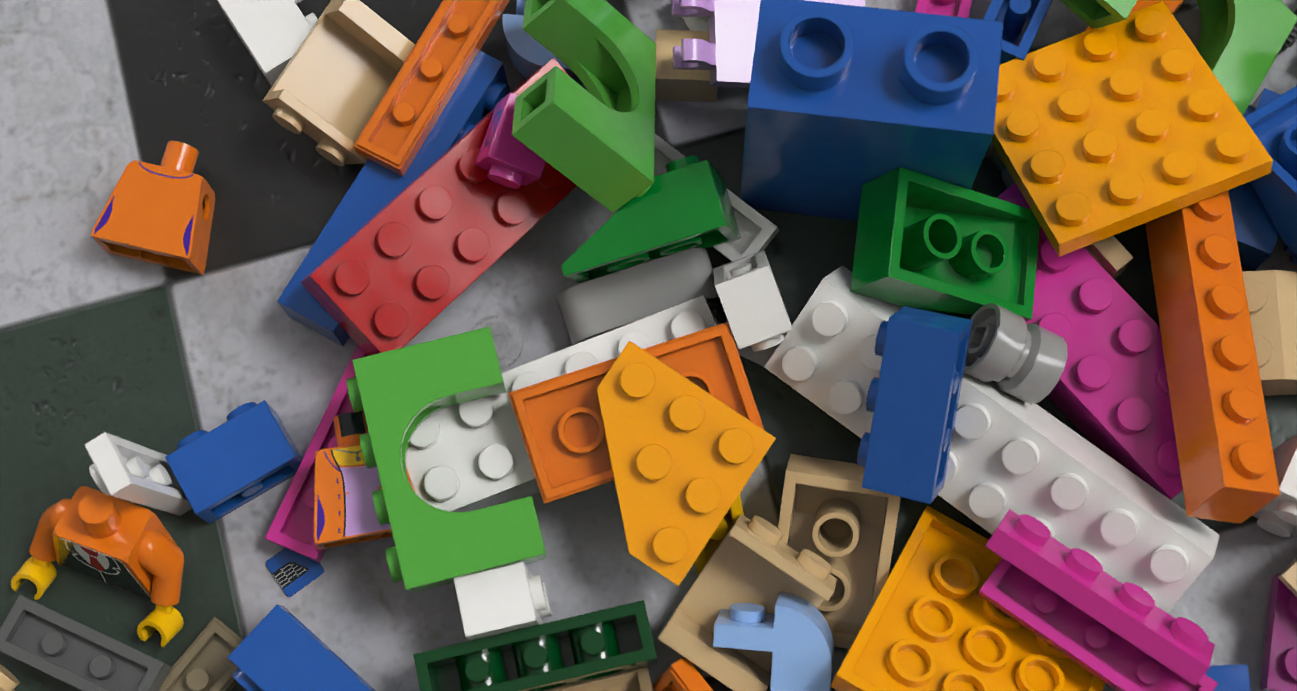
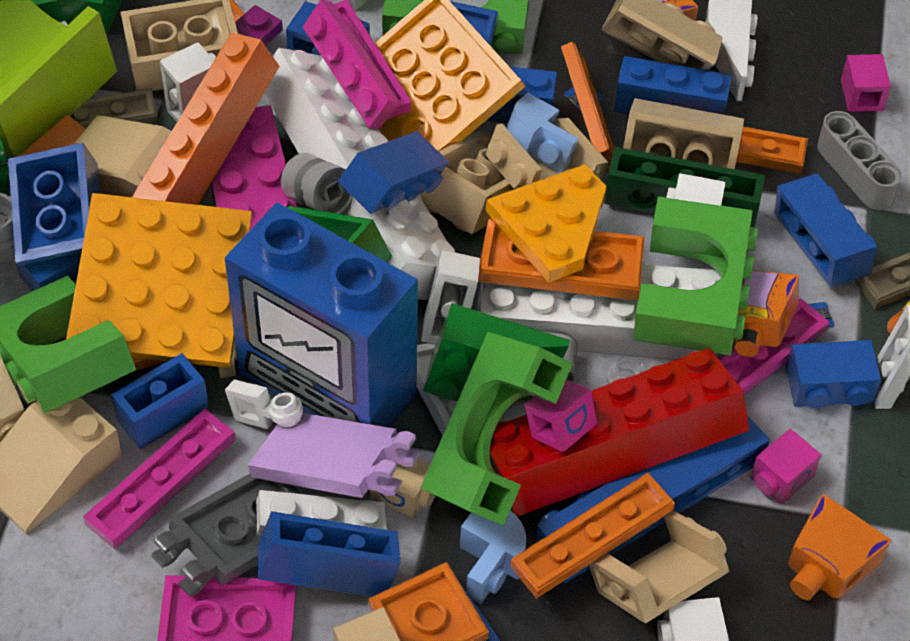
camera: 160 degrees left, 20 degrees down
none -> dark pink brick [751,428,822,505]

